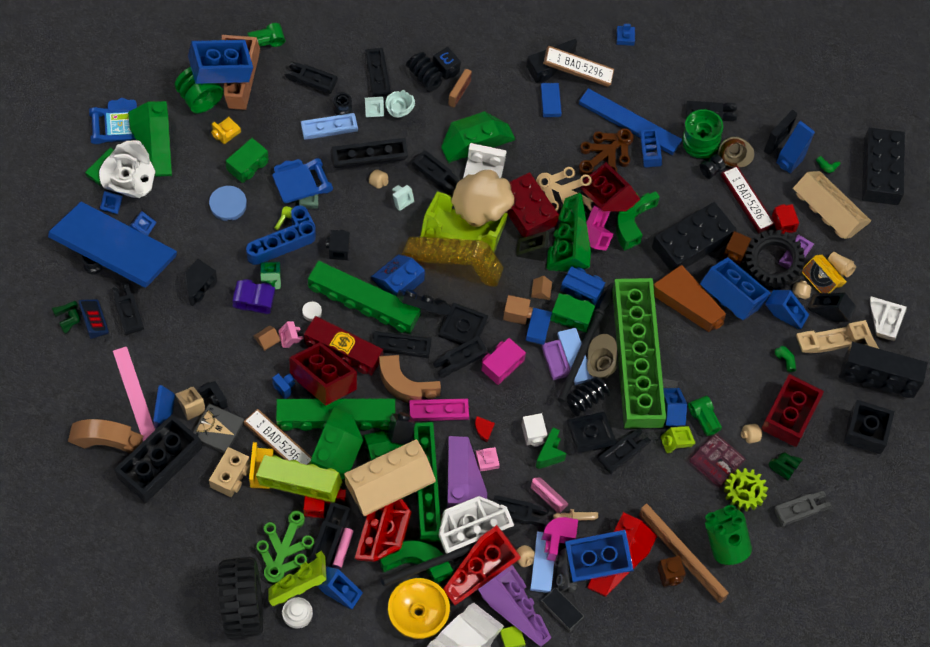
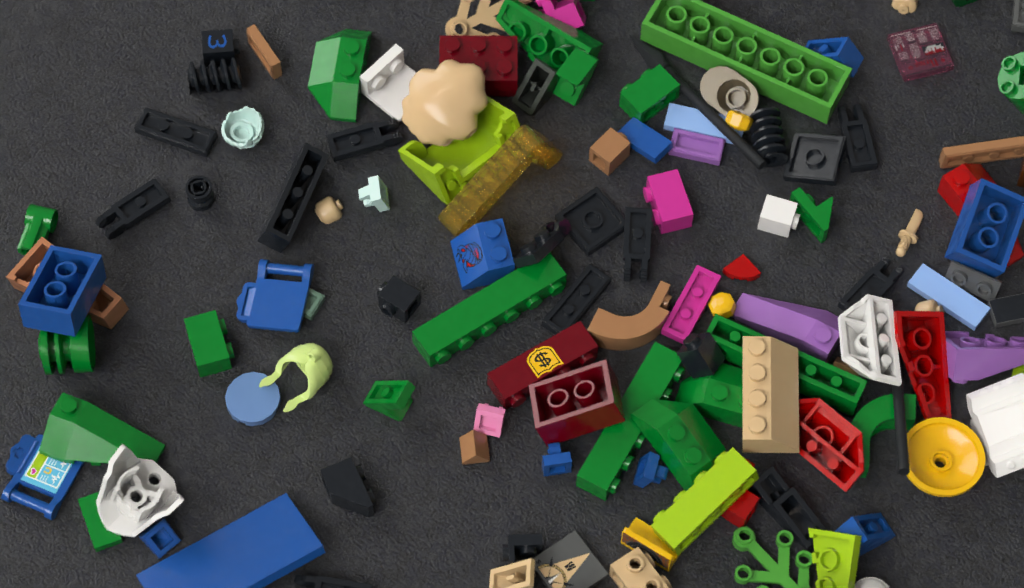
camera: 55 degrees left, 0 degrees up
blue slope [129,211,157,236] -> none
yellow bracket [211,117,241,144] -> none
dark purple brick [232,279,275,314] -> none
white tile [244,409,312,465] -> none
blue beam [246,205,316,265] -> none
lime hand [274,206,293,230] -> none
light blue tile [301,113,358,140] -> none
white tile [302,302,322,322] -> none
bright pink piece [332,528,354,569] -> none
light aqua tile [365,97,384,117] -> none
bright pink tile [476,447,500,472] -> none
medium nougat slope [531,276,552,300] -> none
bright pink slope [531,477,568,513] -> none
dark pink brick [541,517,578,561] -> none
blue brick [560,266,606,305] -> none
lime bracket [661,426,696,453] -> none
green piece [688,395,722,436] -> none
lime gear [724,468,768,511] -> none
none -> yellowish green hair [259,343,333,413]
none -> green slope [553,47,599,106]
none -> blue tile [633,452,669,488]
none -> yellow tile [708,292,736,318]
none -> yellow tile [725,110,753,131]

